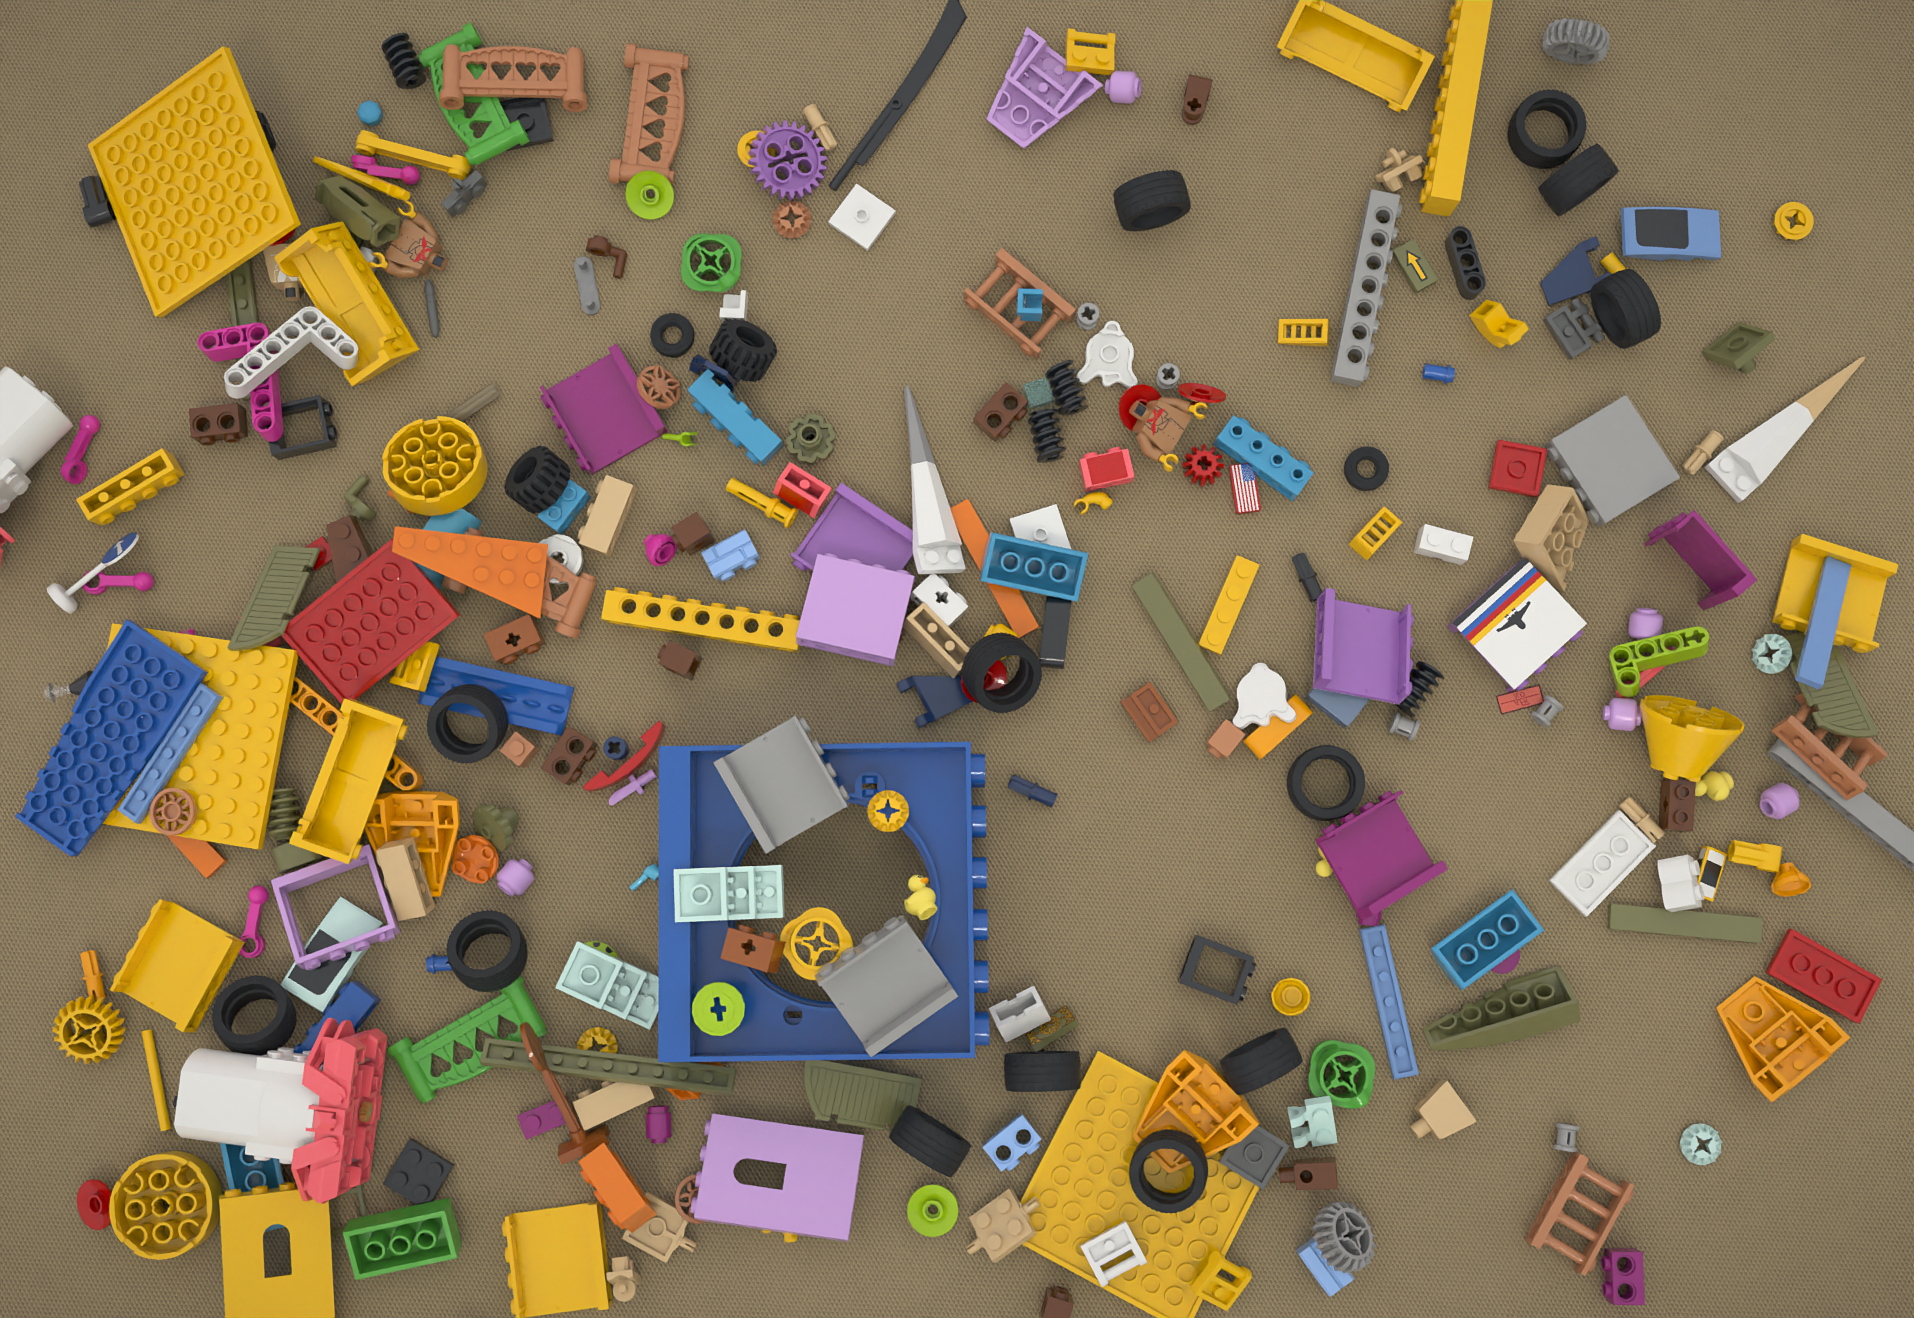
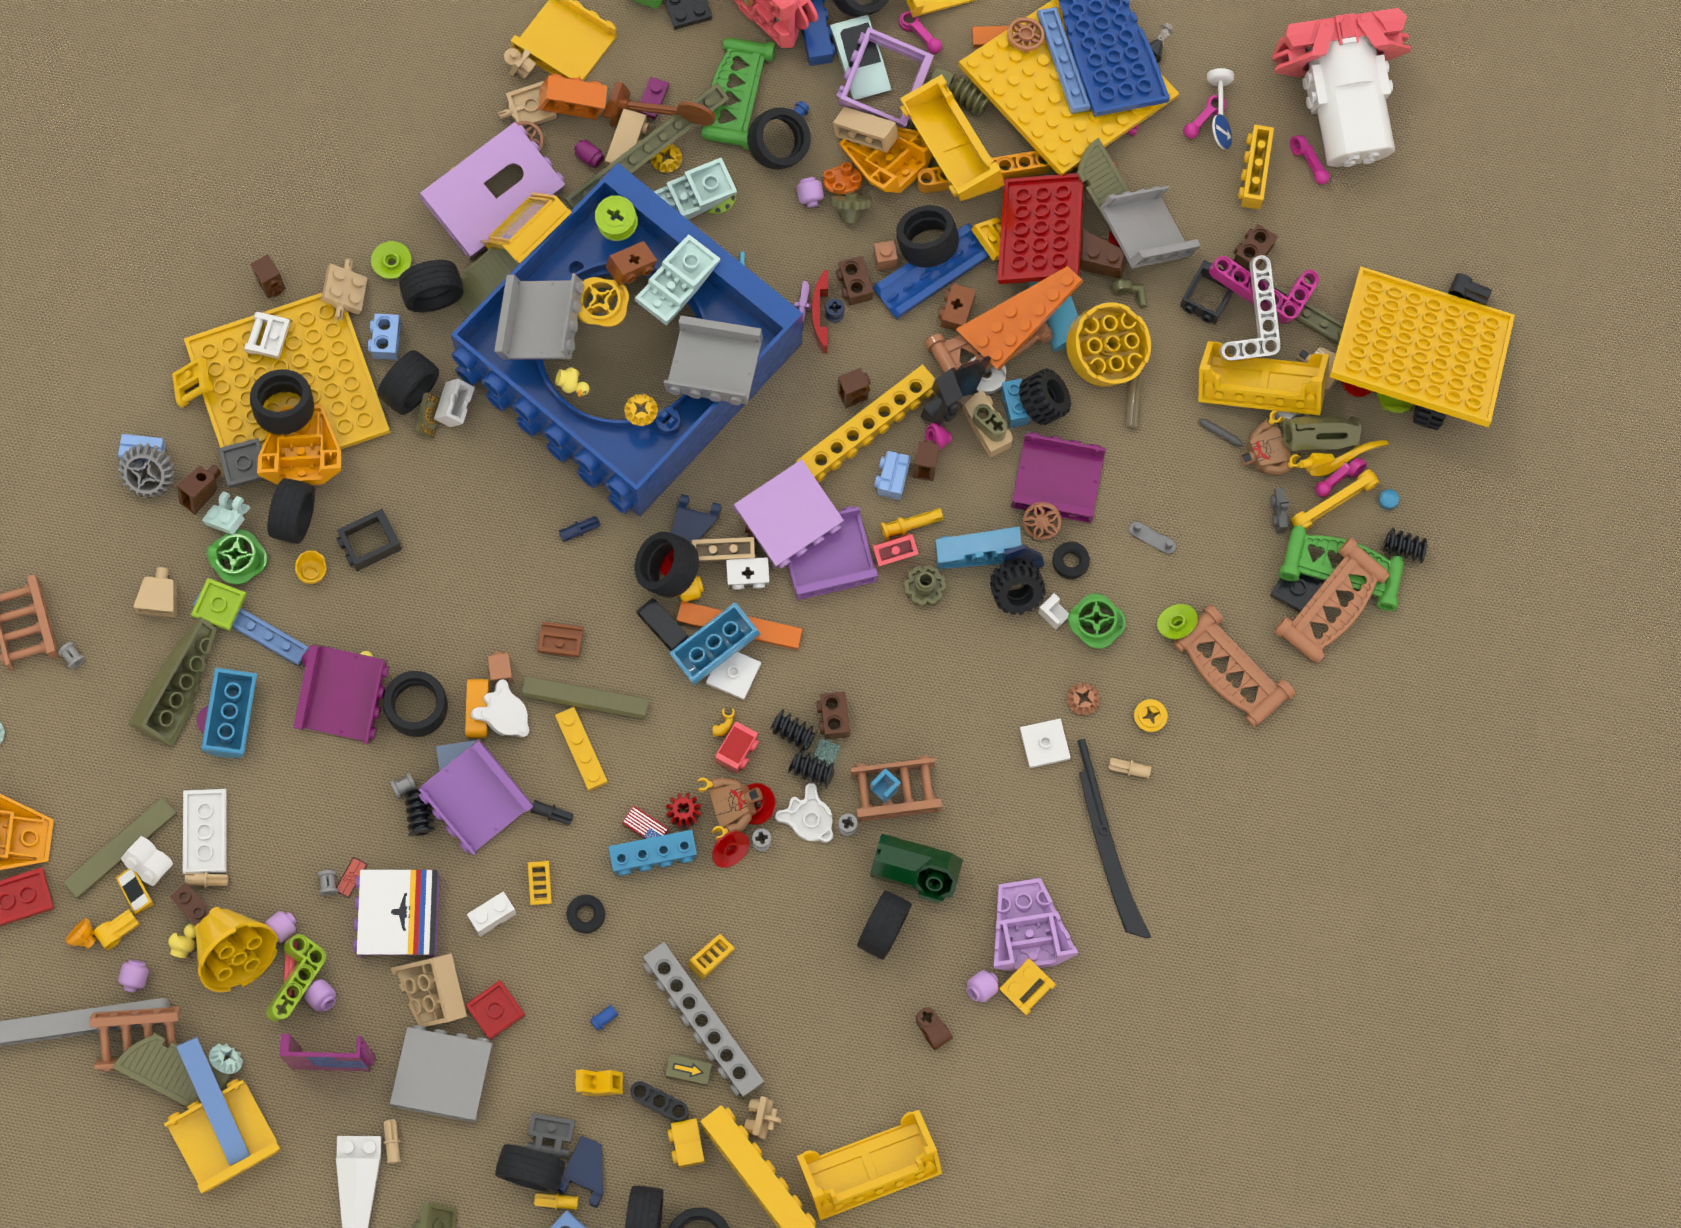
camera: 125 degrees right, 10 degrees down
reddish brown plate [586,235,627,279] -> none
lime hand [662,431,698,446] -> none
medium lavender gear [748,120,827,200] -> none
white plate [904,385,966,574] -> none
none -> lime plate [191,578,247,632]
none -> yellow piece [480,192,572,263]
none -> yellow brick [668,1118,705,1168]
none -> dark green brick [870,834,963,903]
none -> black wedge [920,356,991,425]
none -> olive beam [973,404,1007,442]
none -> light grey panel [1099,186,1201,269]

